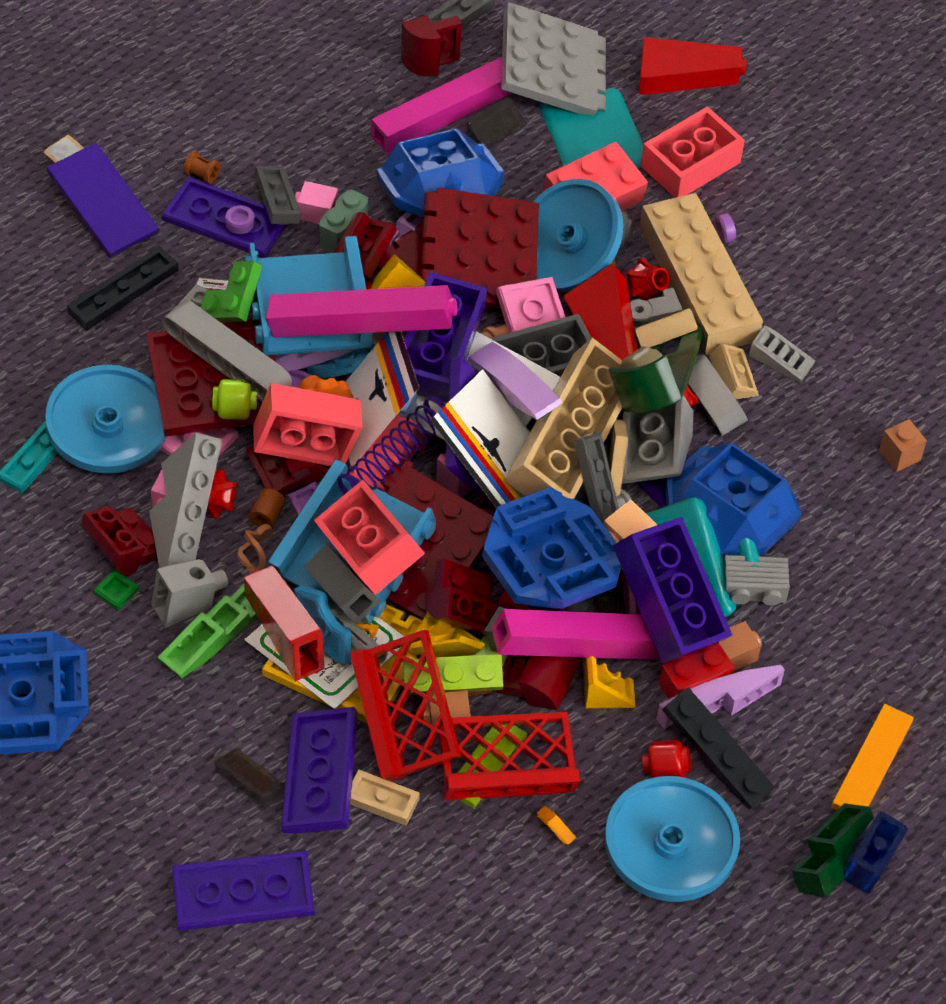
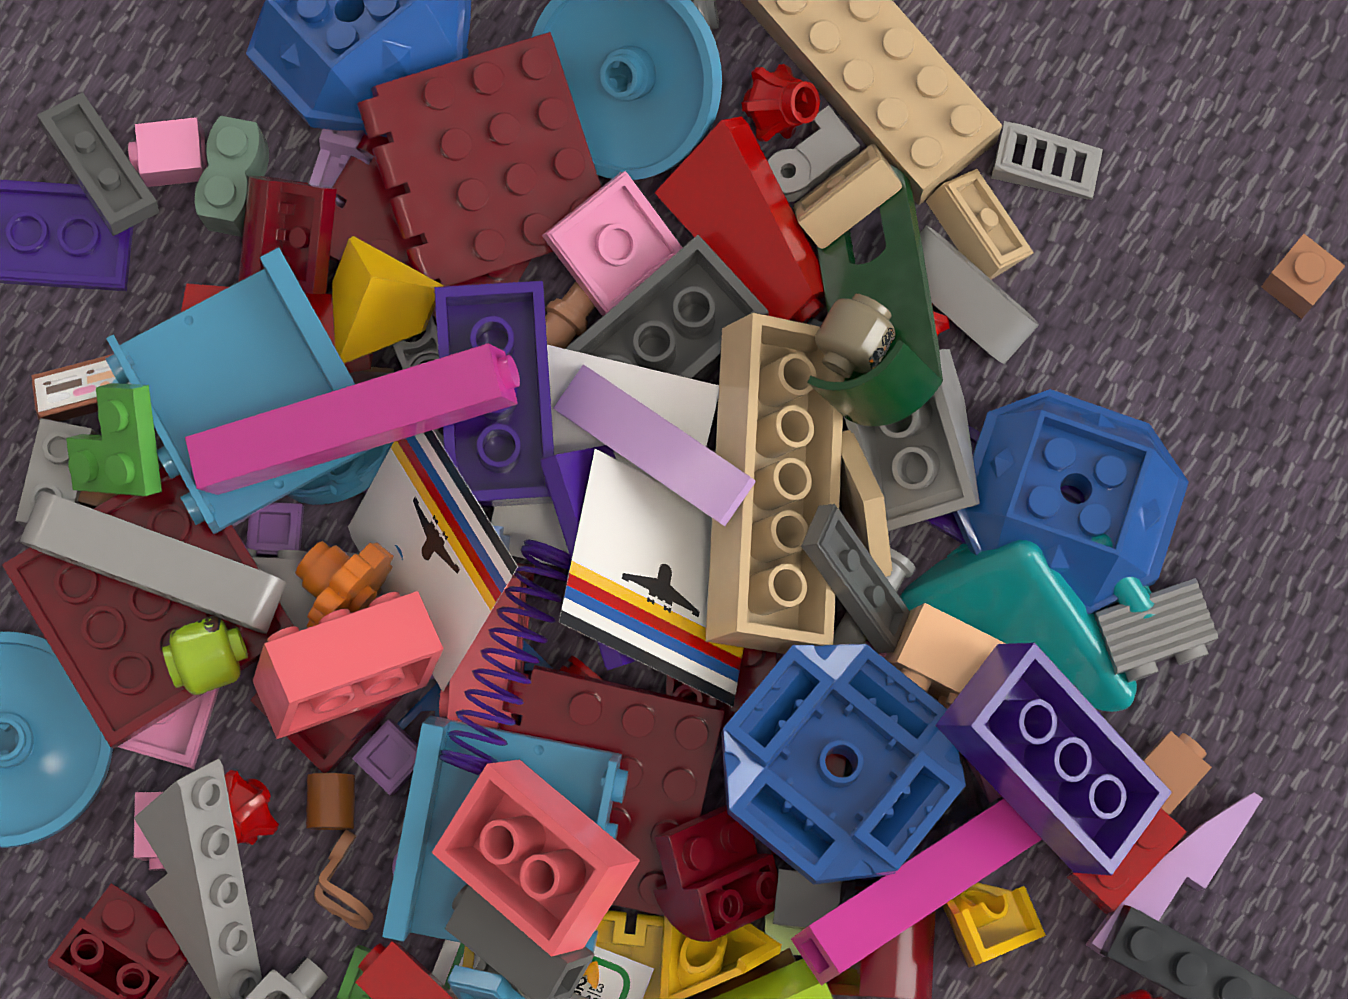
camera: 15 degrees left, 25 degrees up
medium lavender tile [225,205,255,234] -> none

